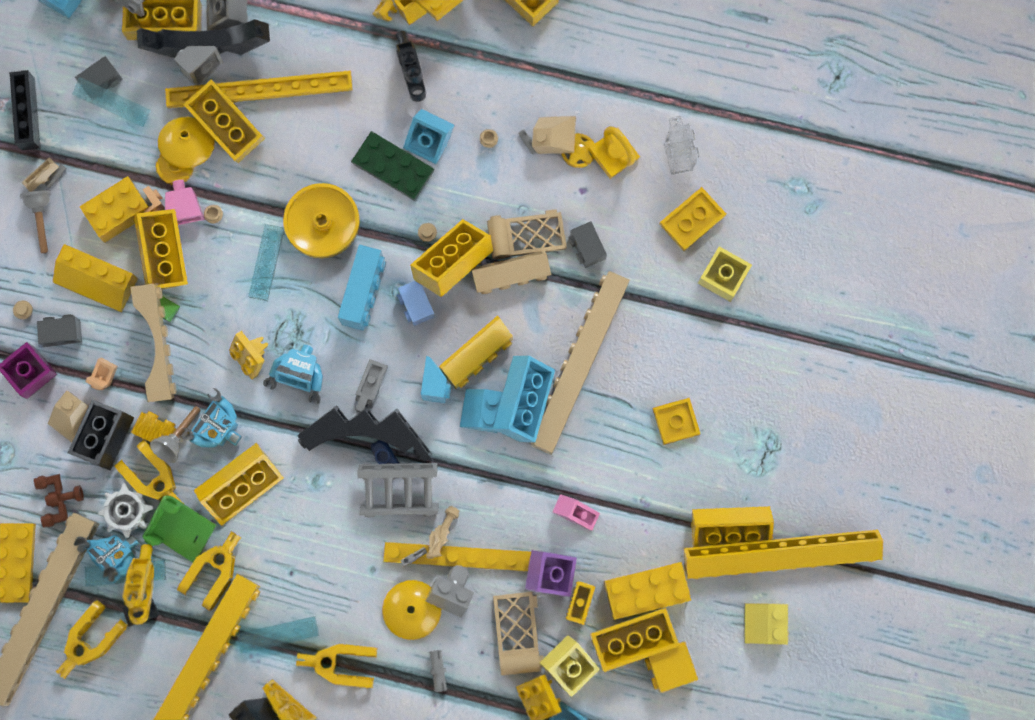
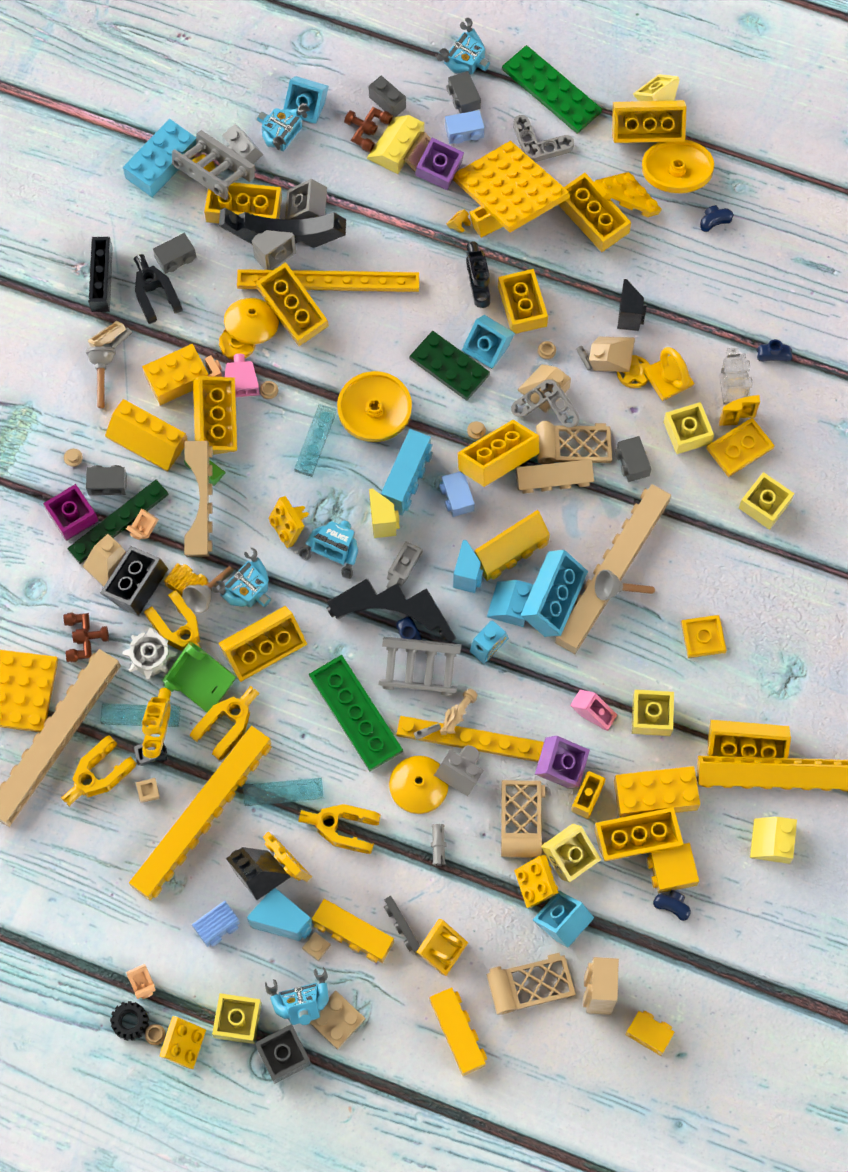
camera: 10 degrees right, 10 degrees down
clear light blue plate [72,77,151,127] -> none
torso [74,535,139,583] -> none
none -> dark green plate [67,479,169,564]
none -> black piece [133,254,183,324]
none -> tan plate [136,778,160,803]
none -> green plate [309,655,403,772]
none -> light yellow slope [369,488,400,538]
none -> medium azure torso [470,620,509,664]
none -> yellow brick [498,269,548,334]
none -> light grey beam [511,380,579,427]
none -> tan slope [518,364,571,413]
none -> light grey piece [595,570,655,600]
none -> black slope [617,279,647,331]
none -> light yellow brick [632,690,674,736]
none -> dark blue piece [653,890,691,921]
none -> light yellow brick [663,402,714,455]
none -> yellow slope [719,395,760,426]
none -> dark blue piece [757,339,792,362]

